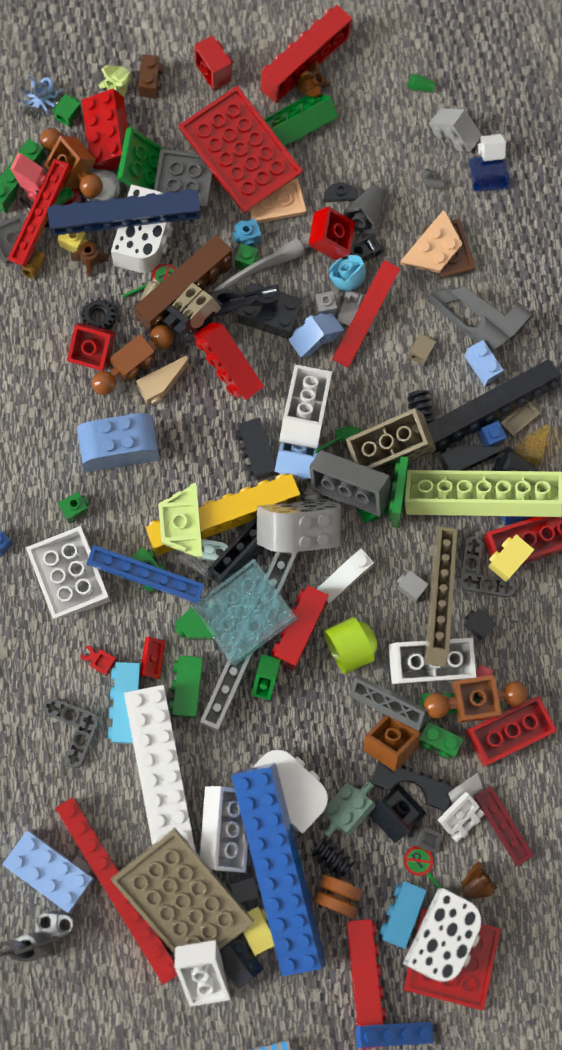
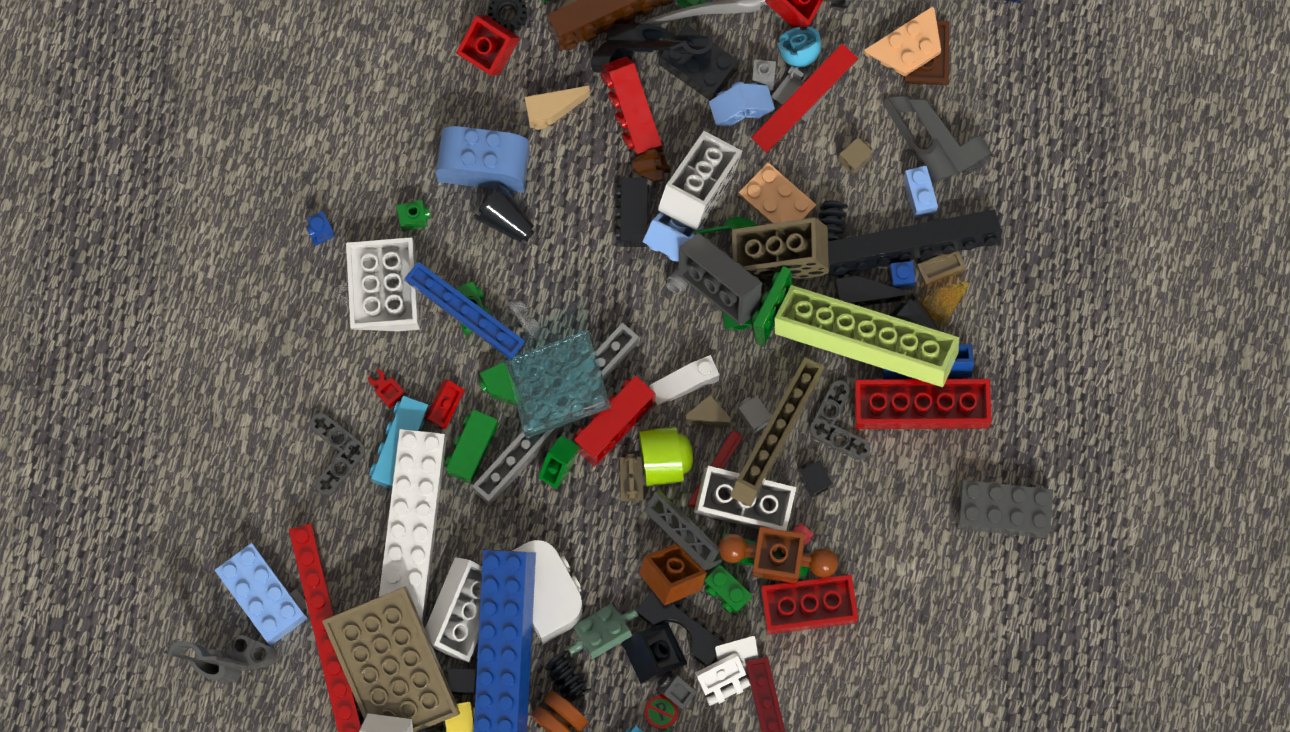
camera: 25 degrees right, 0 degrees up
dark orange brick [92,325,174,395] -> none
yellow brick [146,473,300,556] -> none
yellowish green wing [158,483,202,558] -> none
dark tan hips [163,283,221,338] -> none
light aqua plate [194,539,228,562] -> none
black brick [207,517,265,590] -> none
light grey brick [257,499,341,552] -> none
black piece [350,233,385,263] -> none
light yellow brick [488,535,534,582] -> none
none -> black cone [473,184,535,242]
none -> dark tan hinge [619,454,643,502]
none -> reddish brown brick [632,140,671,182]
none -> dark tan slope [685,395,731,427]
none -> red axle [688,431,743,509]
none -> light nougat plate [738,163,816,224]

